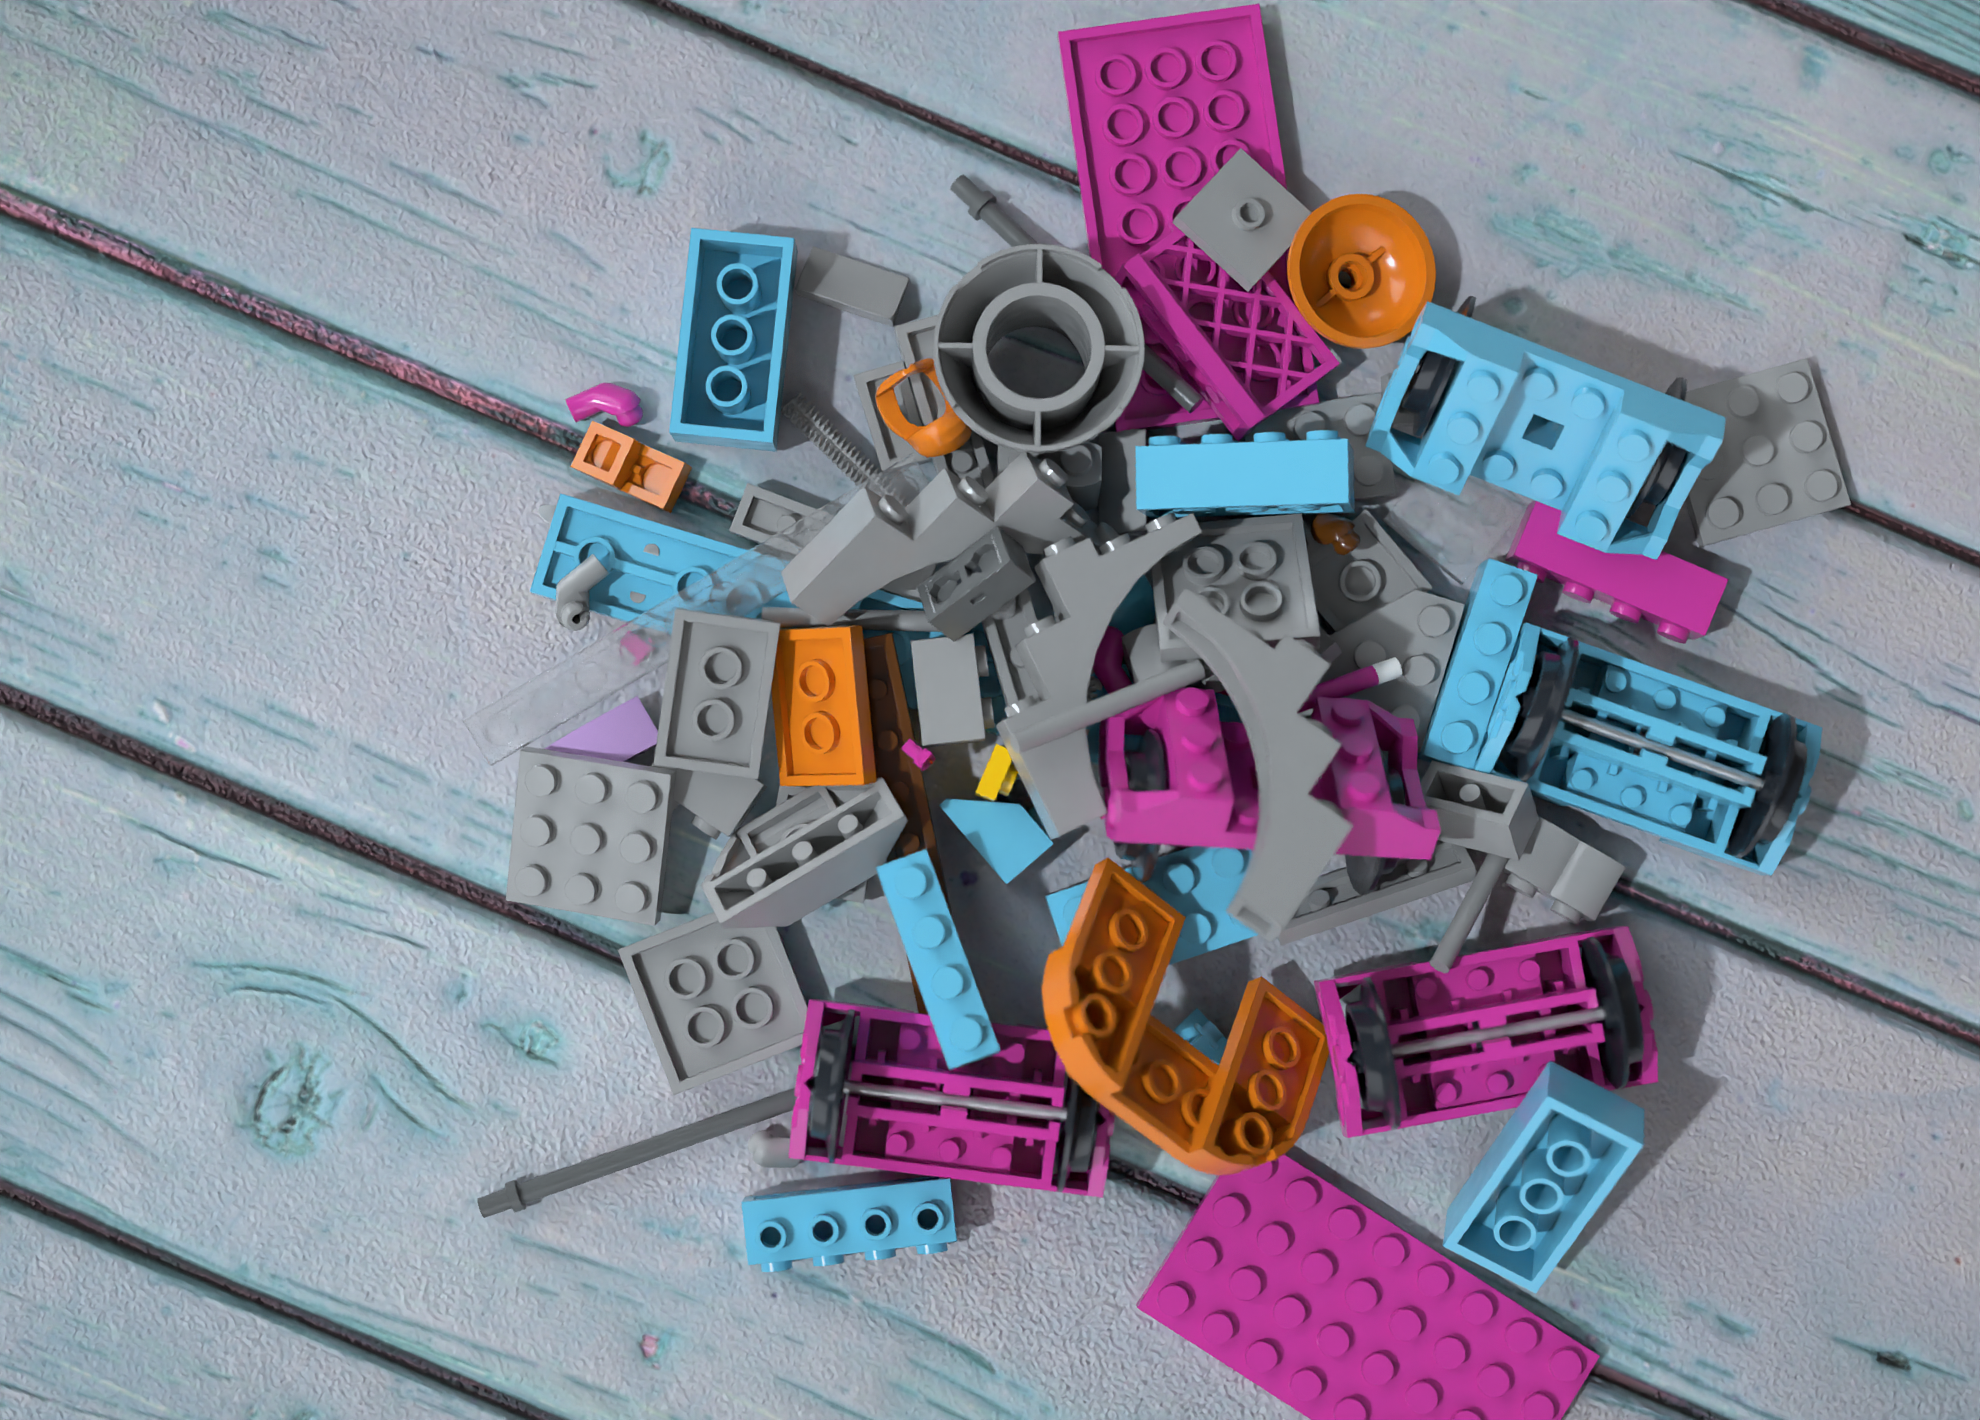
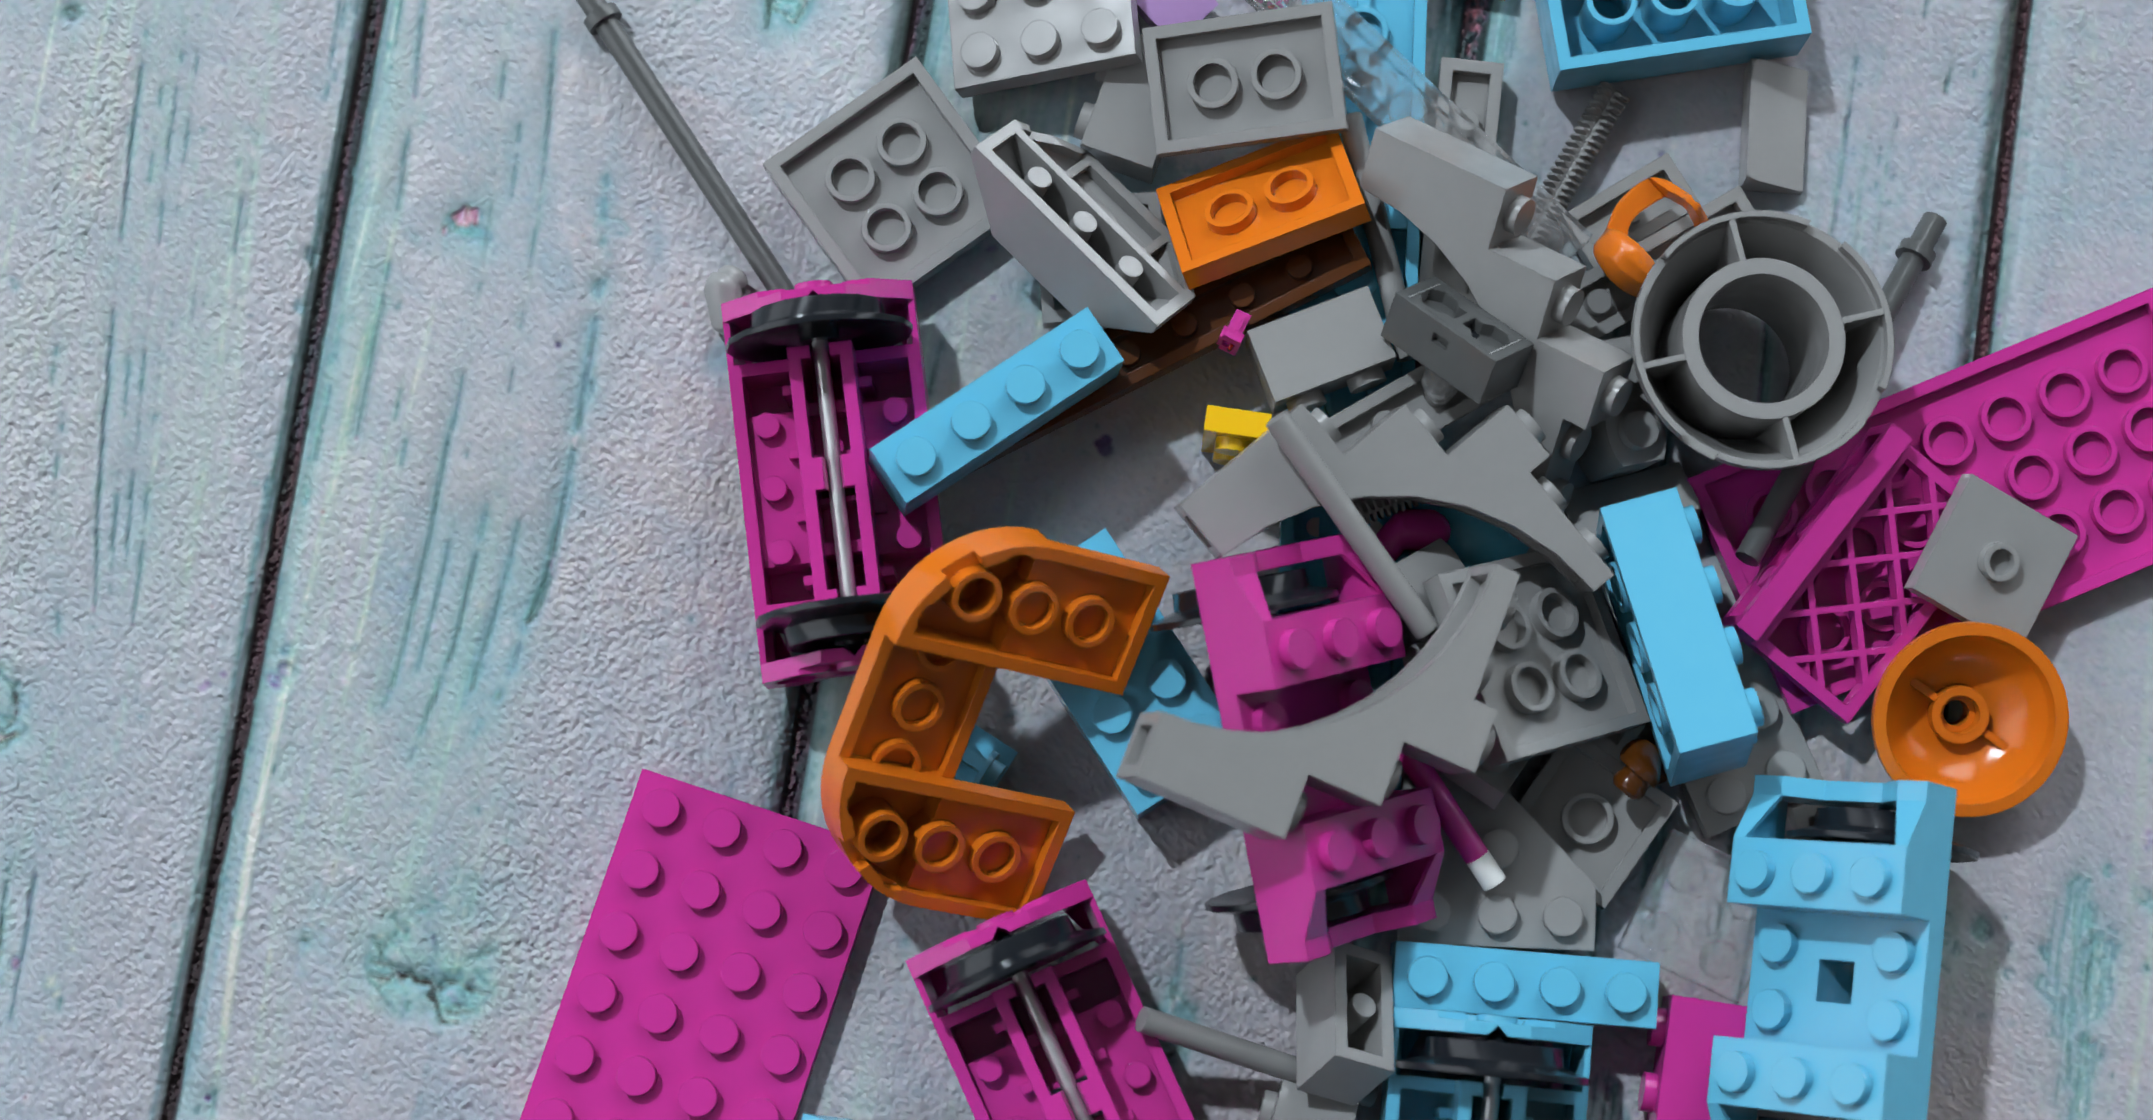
camera: 85 degrees right, 5 degrees down
medium azure brick [741,1176,957,1272] -> none
medium azure slope [939,798,1054,884] -> none
light grey plate [1277,840,1476,945] -> none

